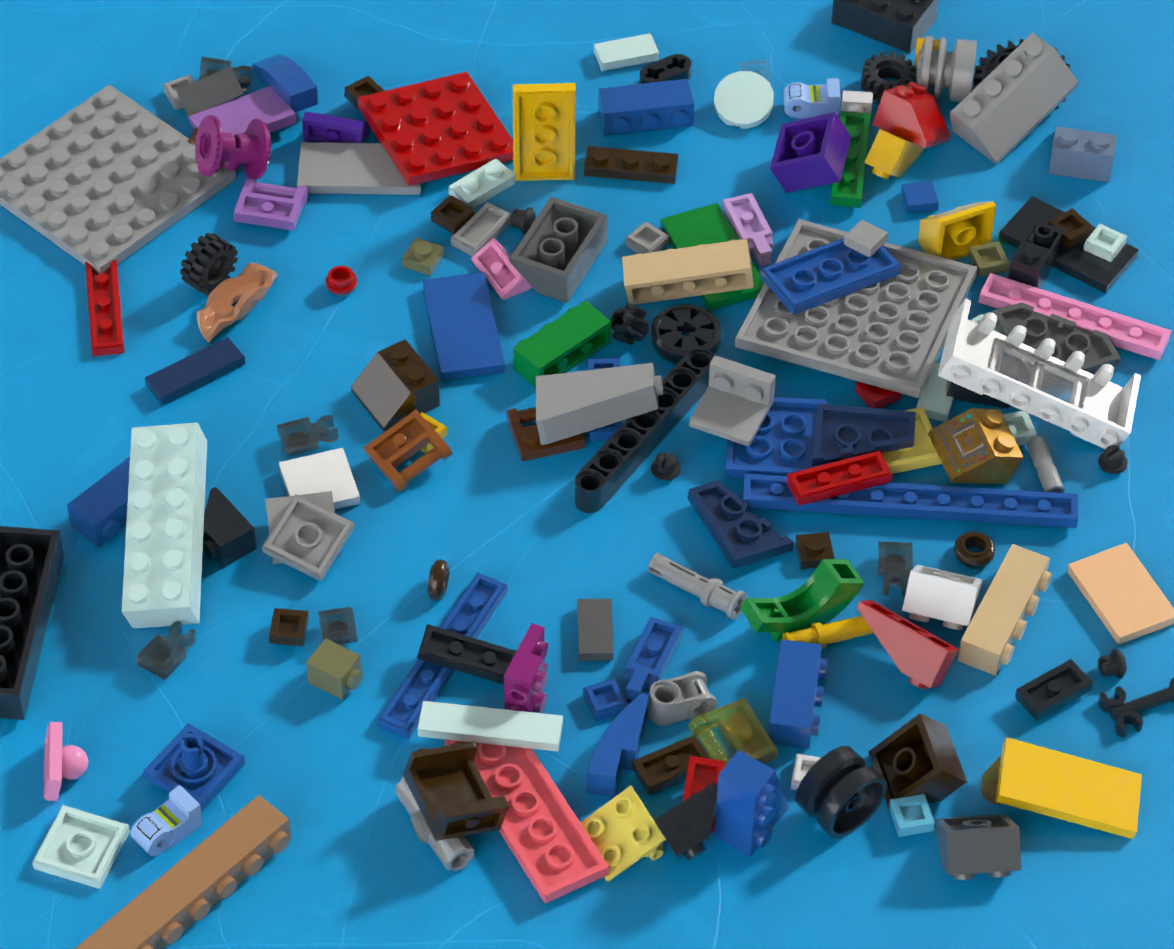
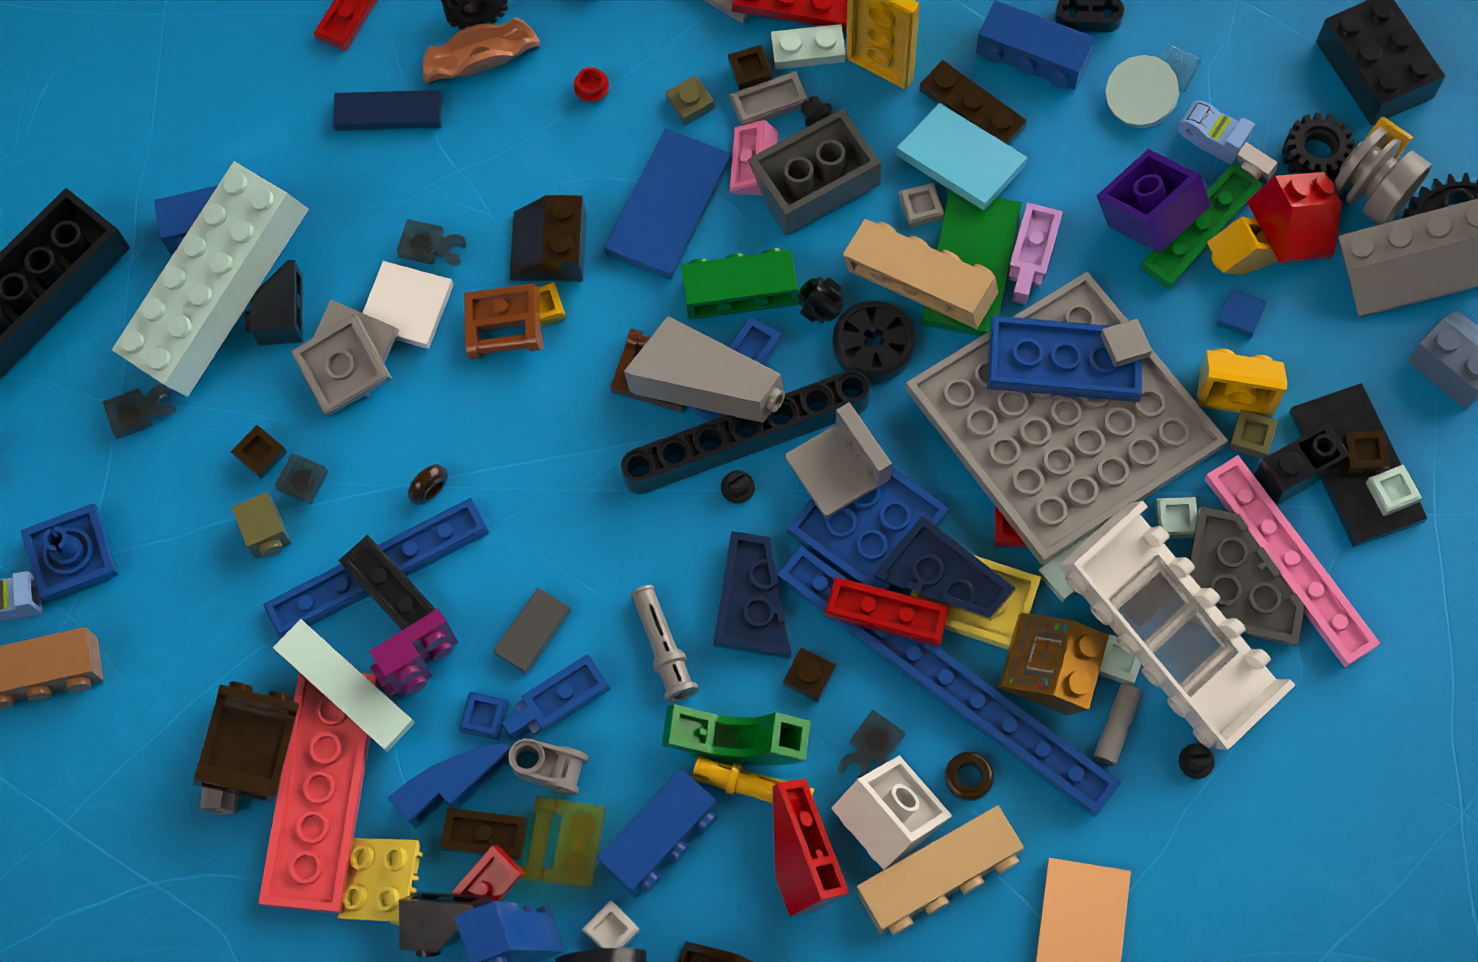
camera: 40 degrees right, 20 degrees up
none -> medium azure tile [896,103,1028,211]

